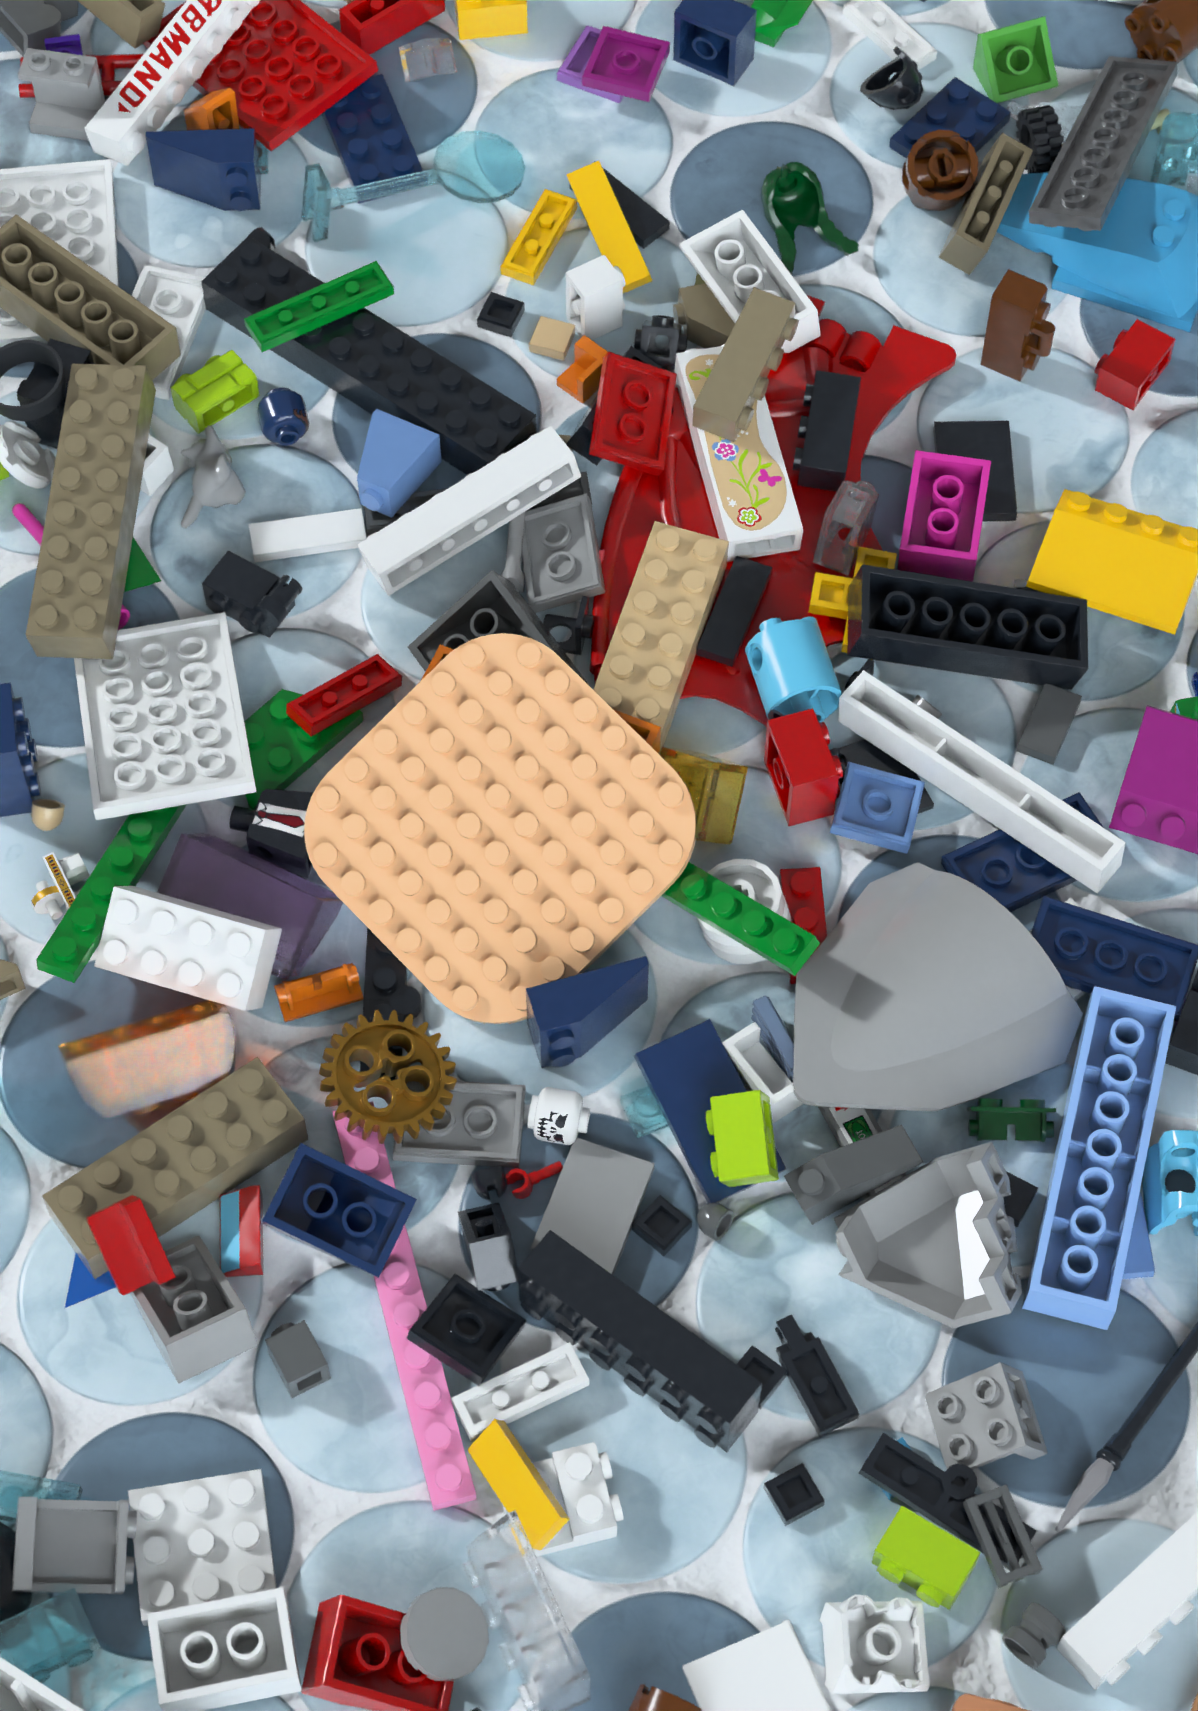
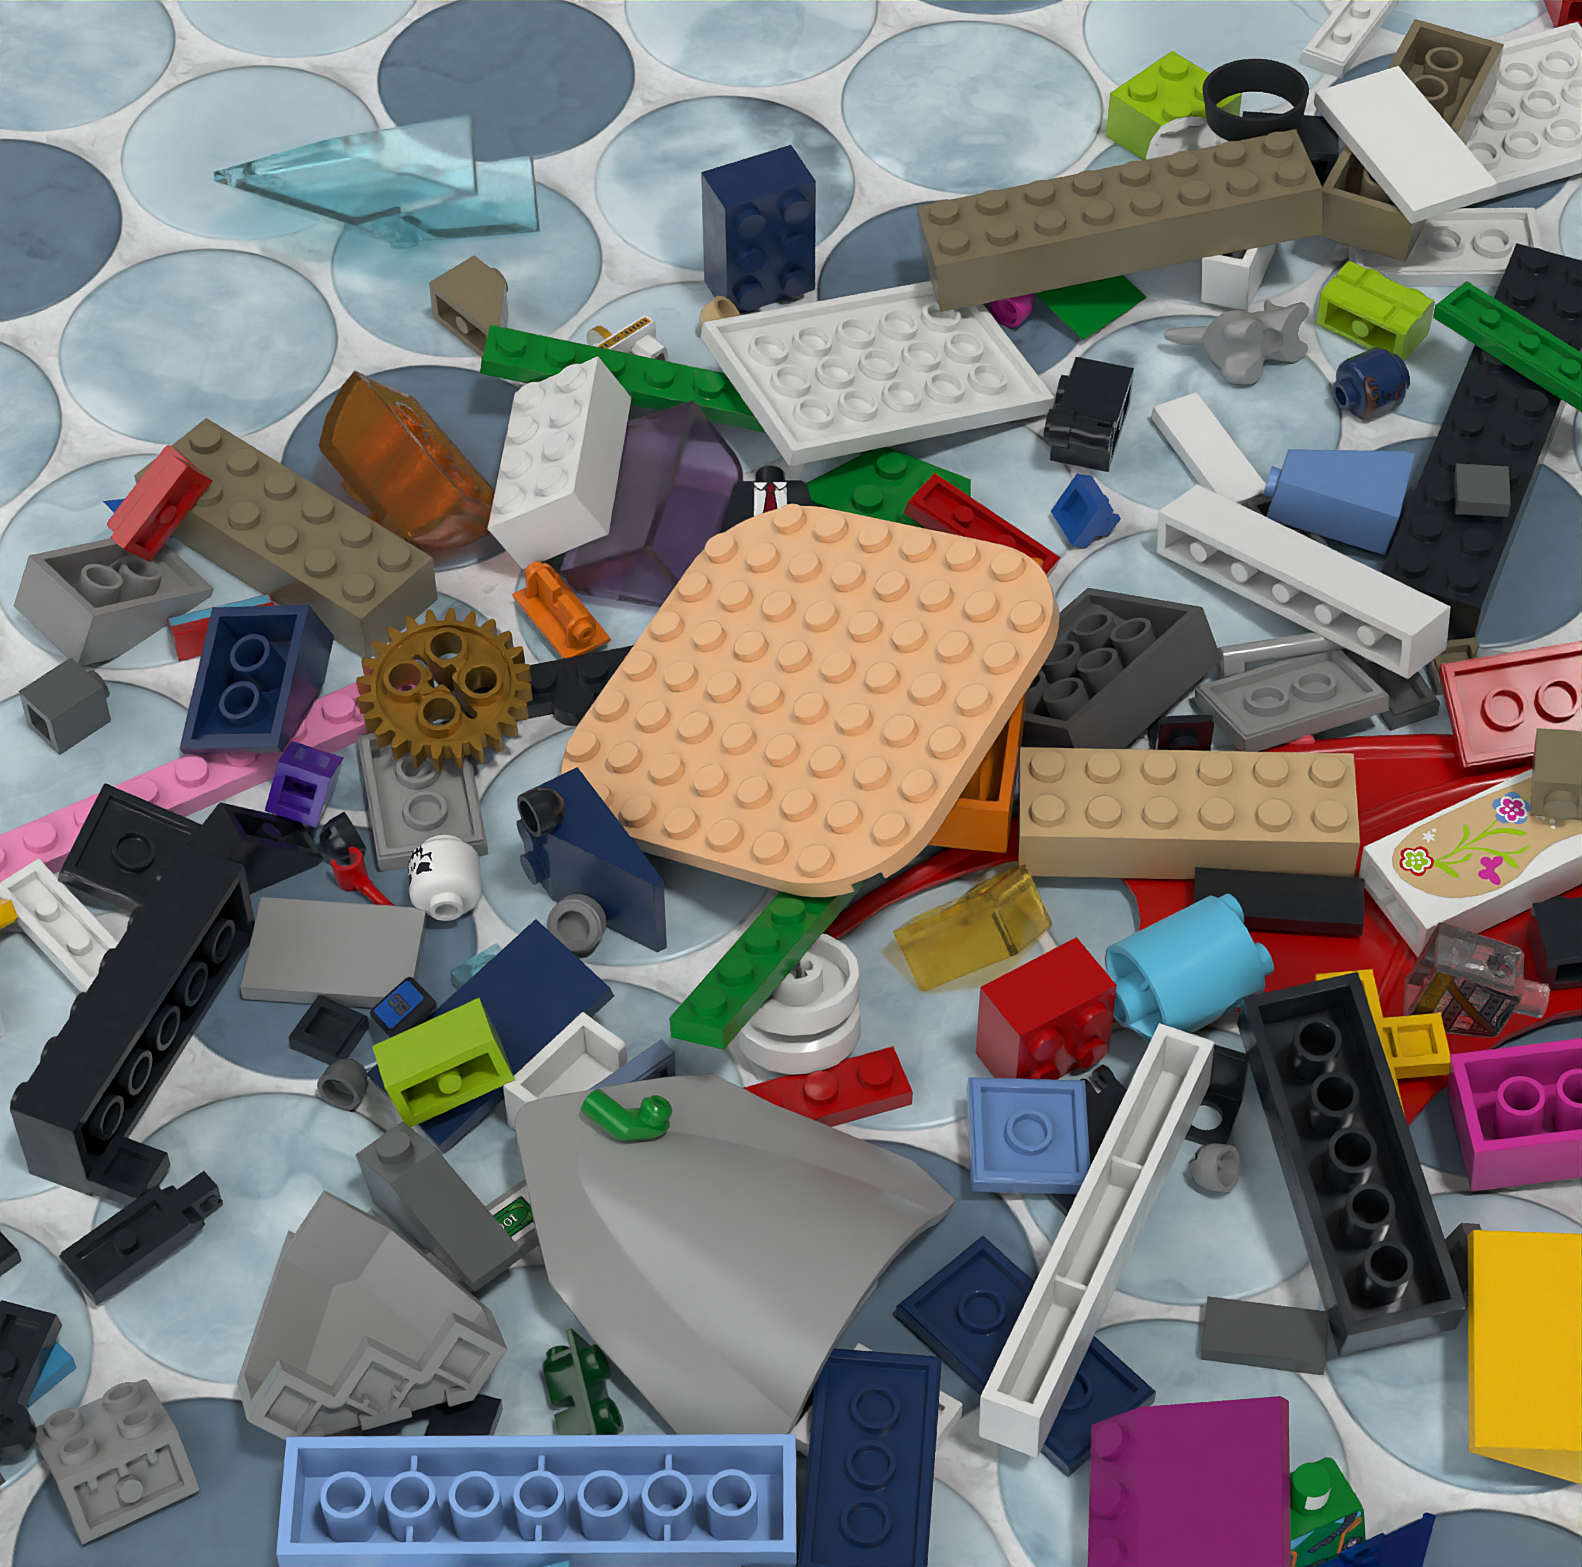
camera: 75 degrees right, 10 degrees down
none -> dark purple brick [264,741,344,828]
none -> slope [370,976,438,1038]
none -> black hinge [517,787,565,837]
none -> light grey tile [547,894,606,953]
none -> green arm [581,1089,673,1141]
none -> blue tile [1051,474,1121,548]
none -> white tile [1313,66,1498,224]
none -> dark grey tile [1454,463,1511,517]

